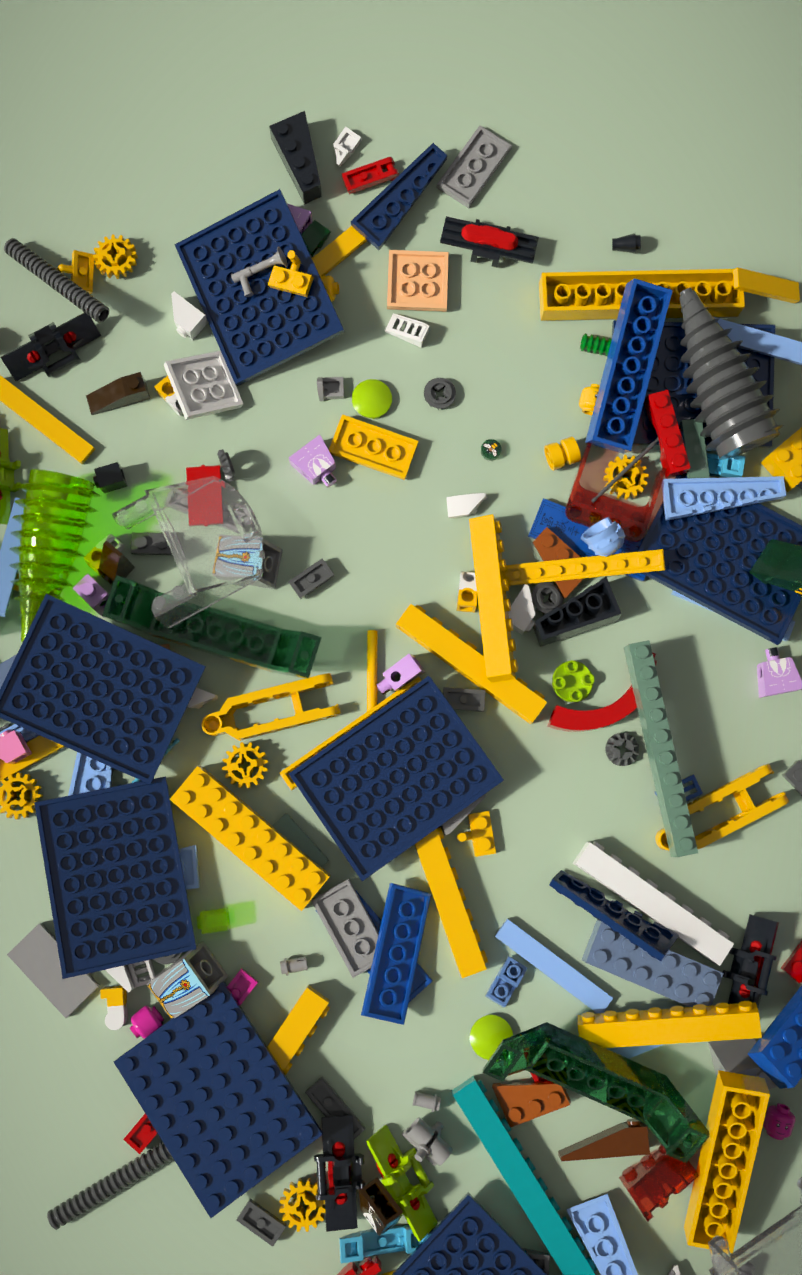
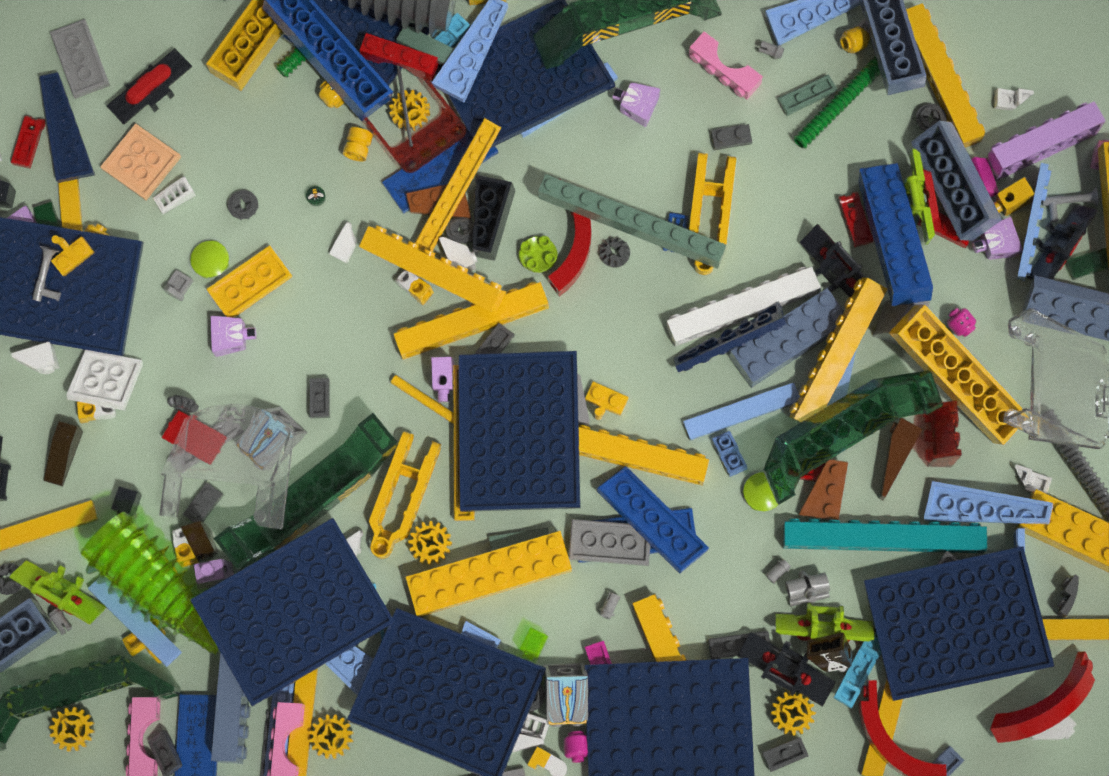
camera: 45 degrees left, 5 degrees down
light blue helmet [581,517,625,557] -> none

